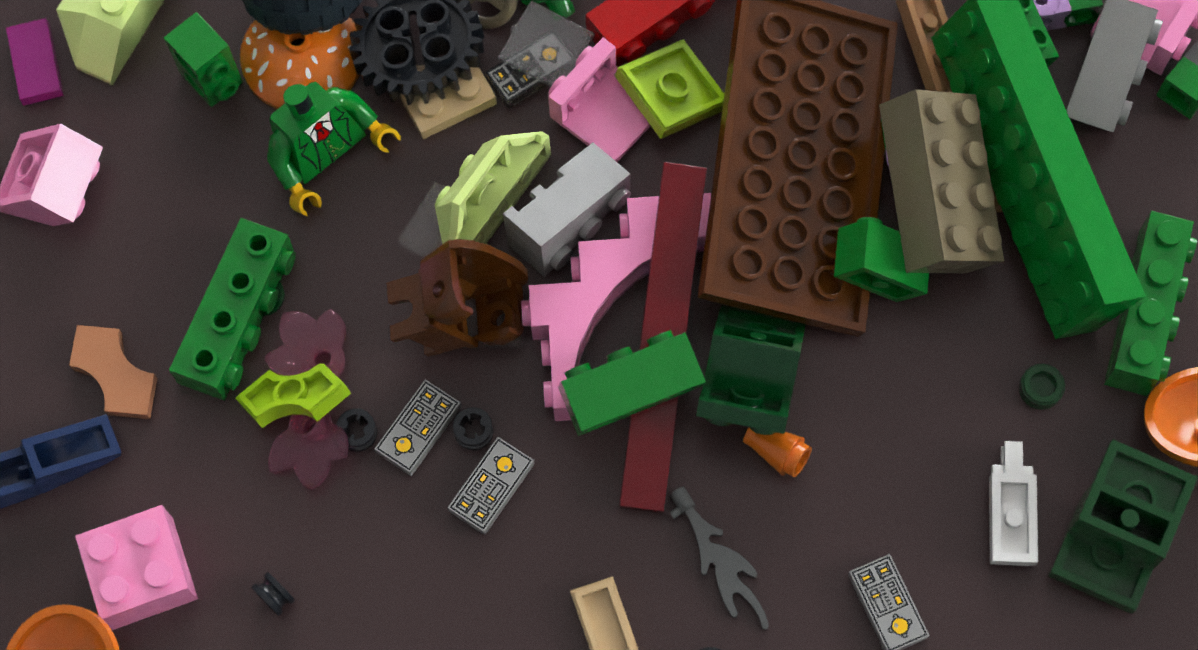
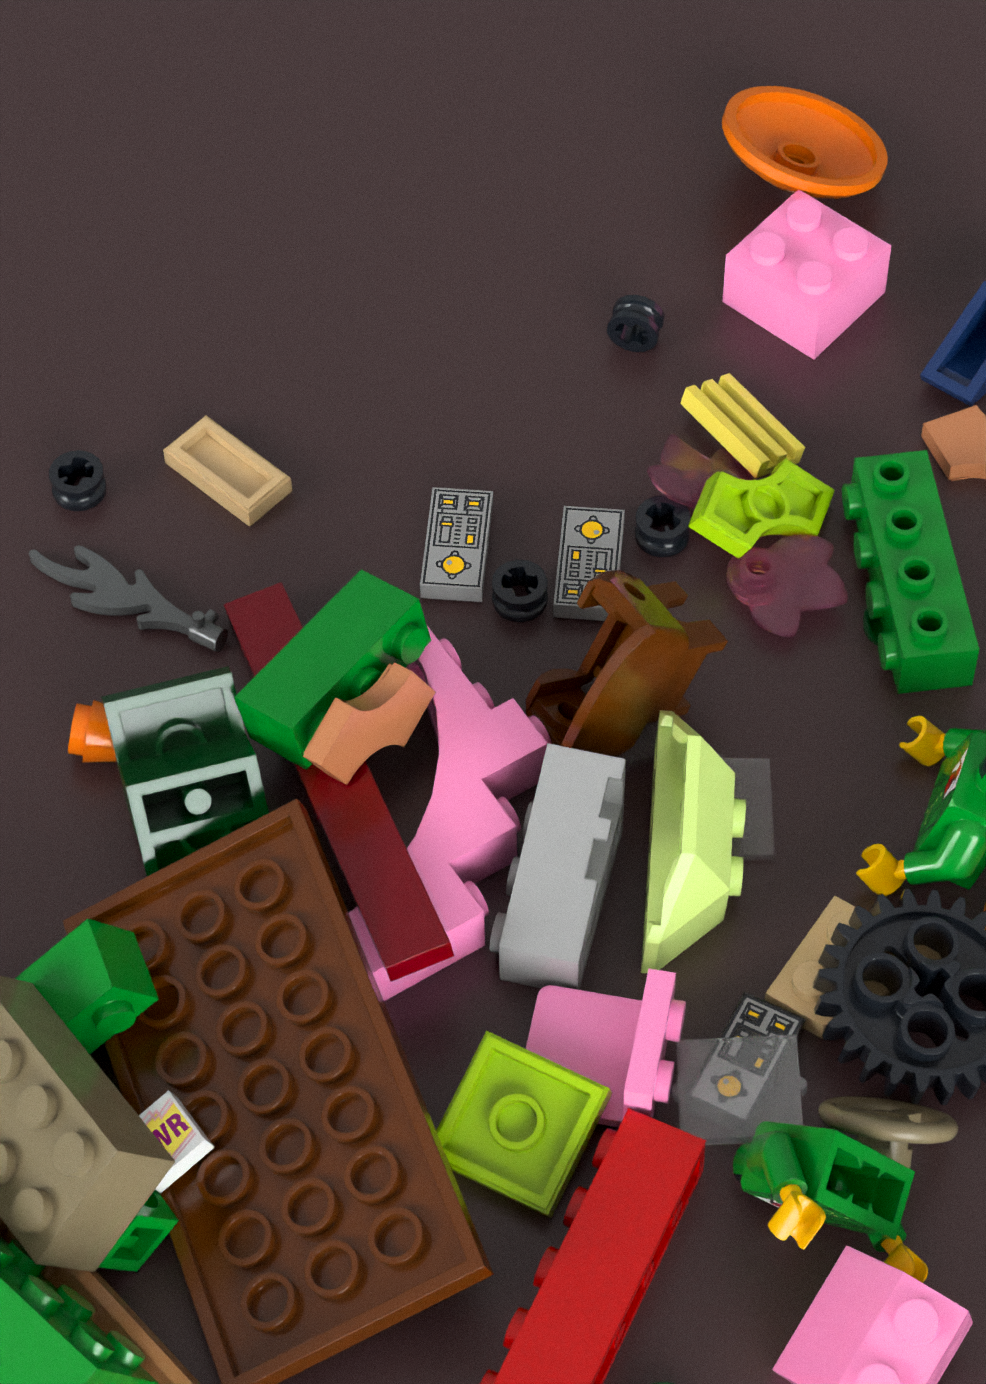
camera: 150 degrees right, 15 degrees down
none -> tile [139,1090,215,1194]
none -> nougat tile [303,662,436,785]
none -> light yellow tile [680,373,805,479]

